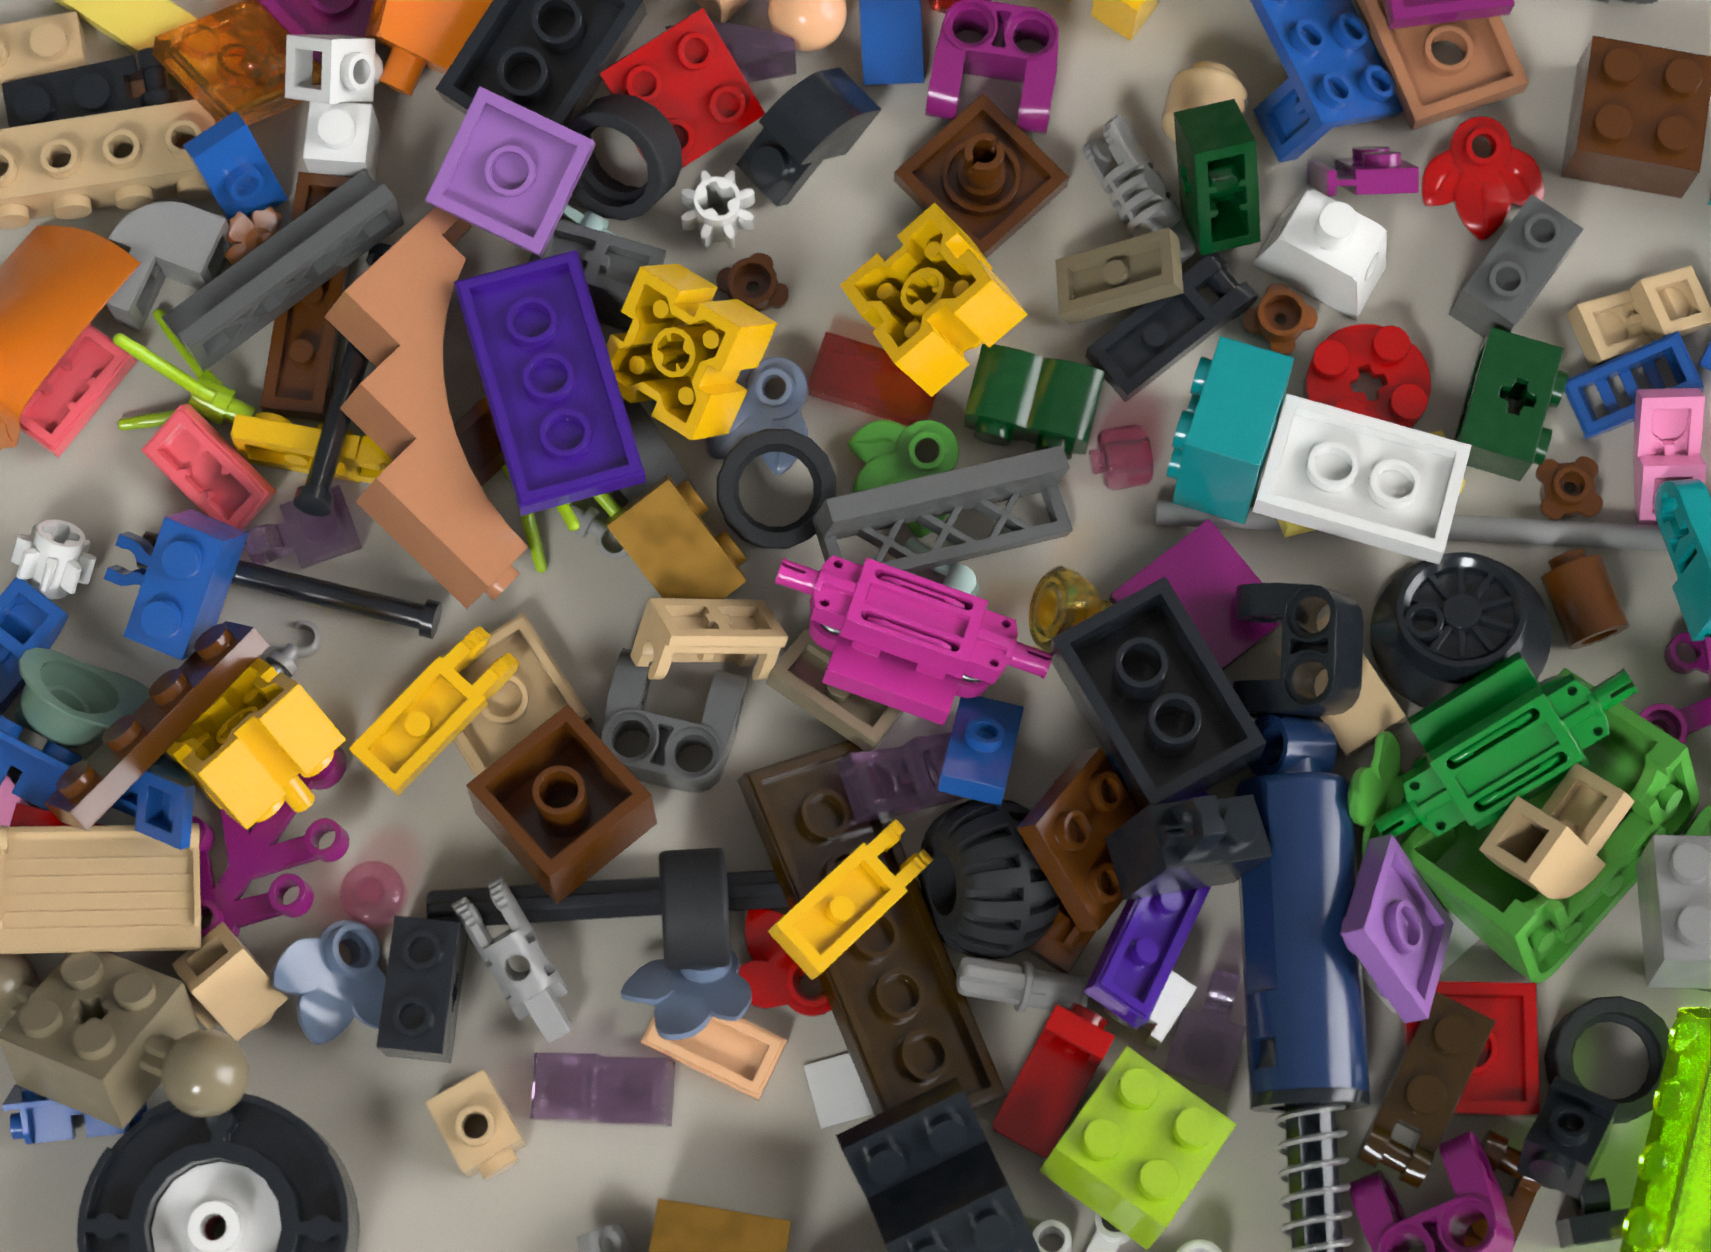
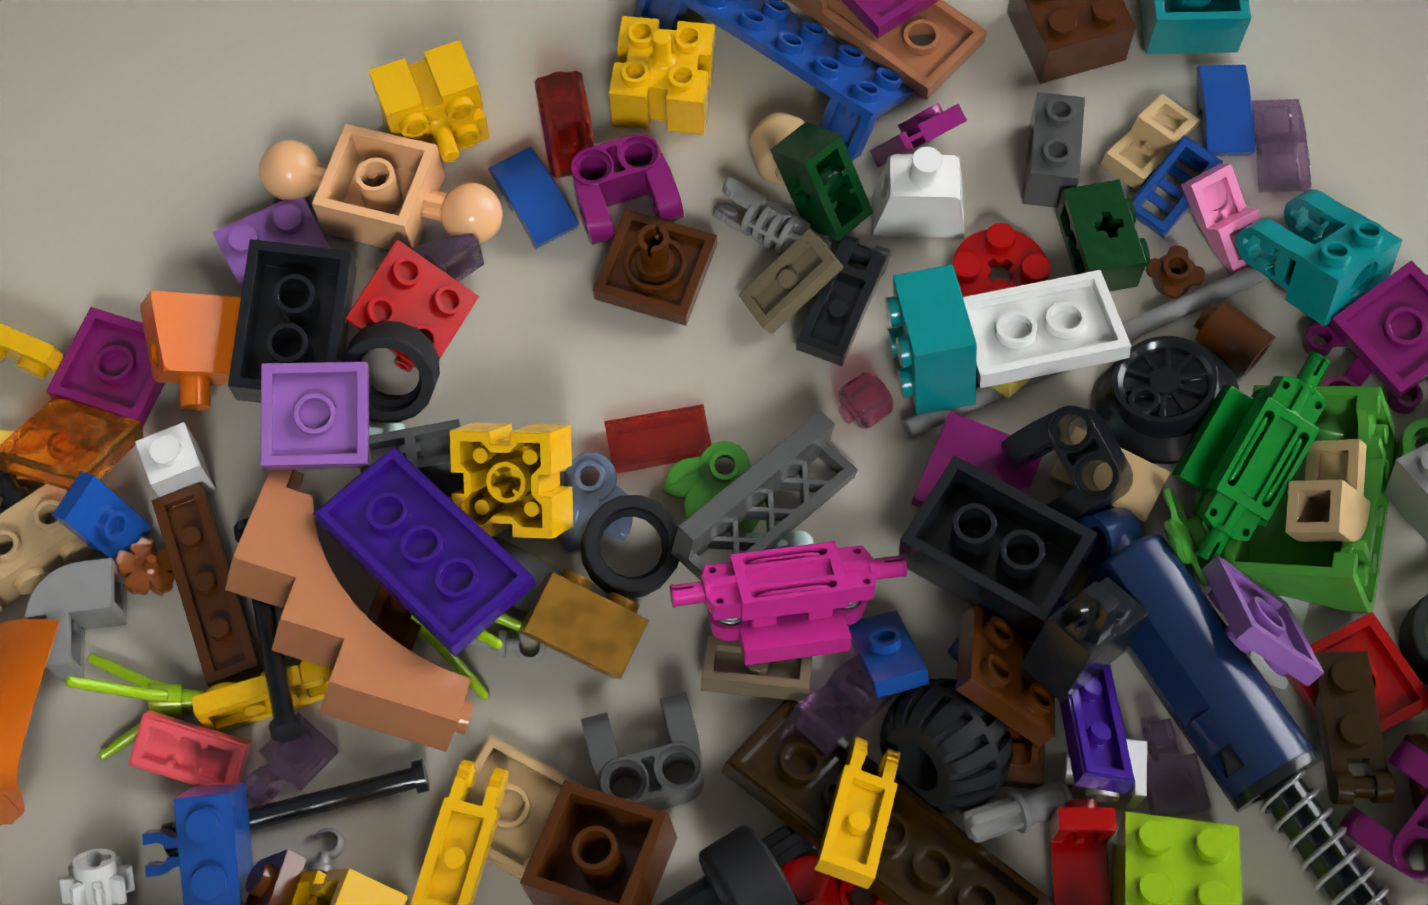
camera: 25 degrees left, 10 degrees down
coral plate [20,323,137,458] -> none
dark grey fence [162,169,404,372] -> none
white brick [285,35,383,104] -> none
tan hinge [630,598,788,680] -> none
white gear [681,170,755,249] -> none
reddish brown plate [716,253,789,312] -> none
black brick [736,67,882,207] -> none
yellow brick [840,203,1028,397] -> none
dark green brick [964,344,1105,460] -> none
clear yellow brick [1029,566,1111,652] -> none
dark orange plate [1243,283,1318,355] -> none
red plate [1421,116,1544,241] -> none

